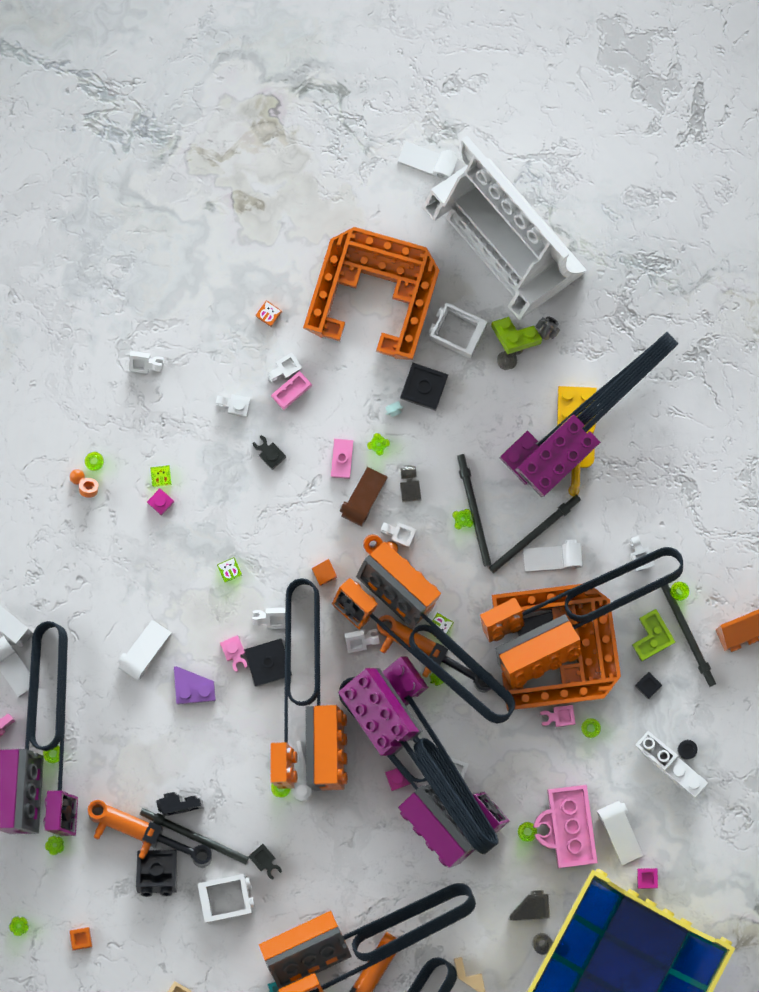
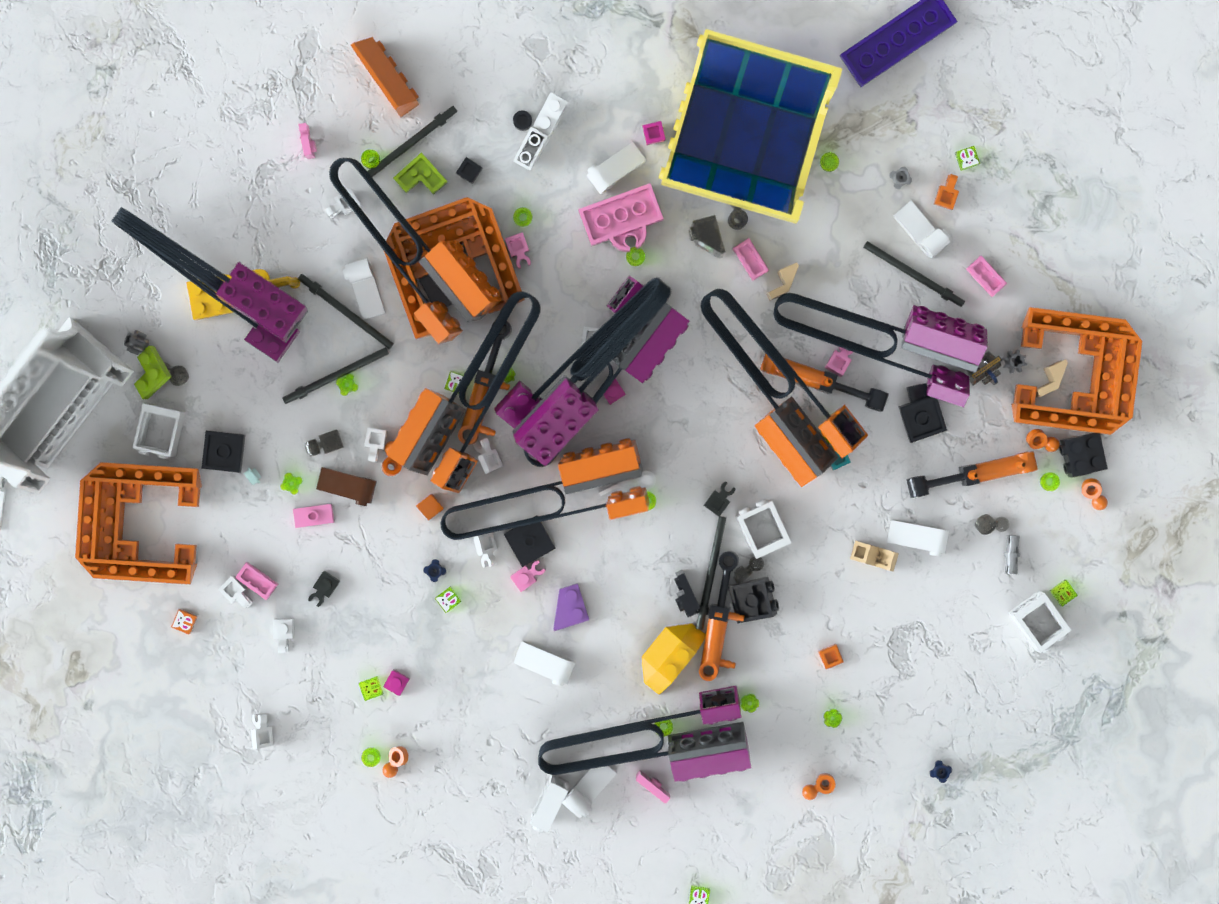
camera: 105 degrees left, 10 degrees up
none -> bright pink plate [298,123,317,159]
none -> dark blue plate [423,559,446,582]
none -> yellow wedge [642,623,706,695]
none -> bright pink plate [732,238,769,281]
none -> clear smoke plate [733,556,764,584]

